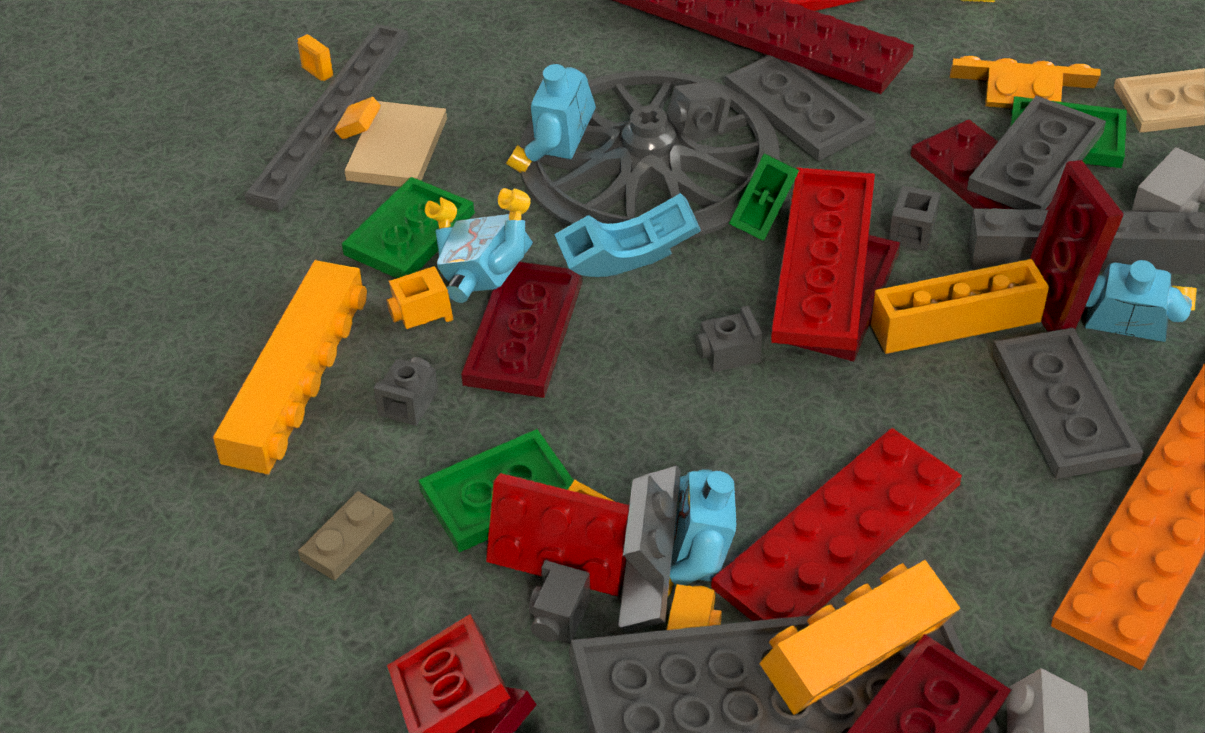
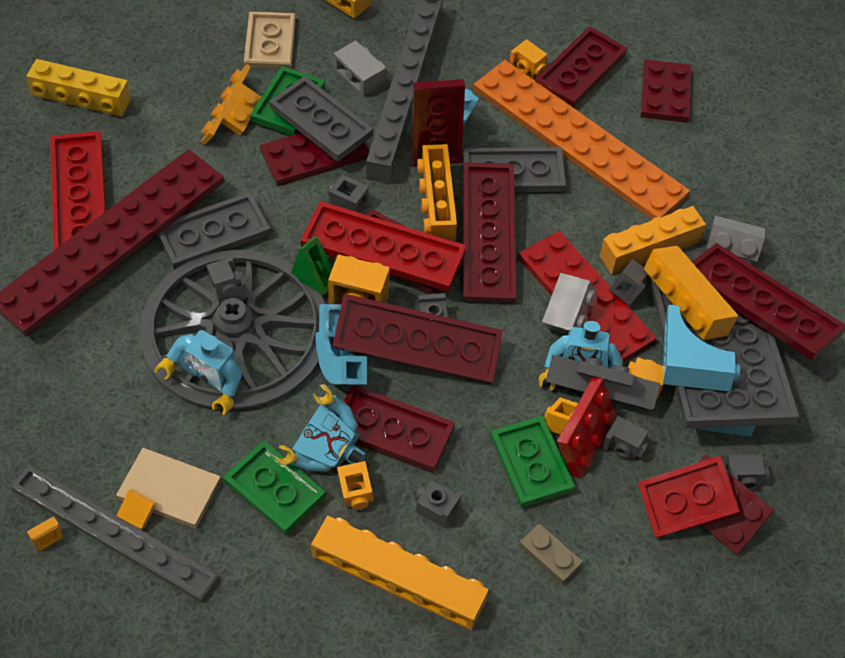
camera: 85 degrees left, 10 degrees up
none -> light orange brick [328,255,390,305]
none -> dark red plate [332,293,503,384]
none -> dark red plate [463,162,516,303]
none -> light grey brick [542,273,597,335]
none -> light orange brick [600,206,706,275]
none -> dark grey brick [609,259,647,306]
none -> medium azure arch [663,305,740,392]

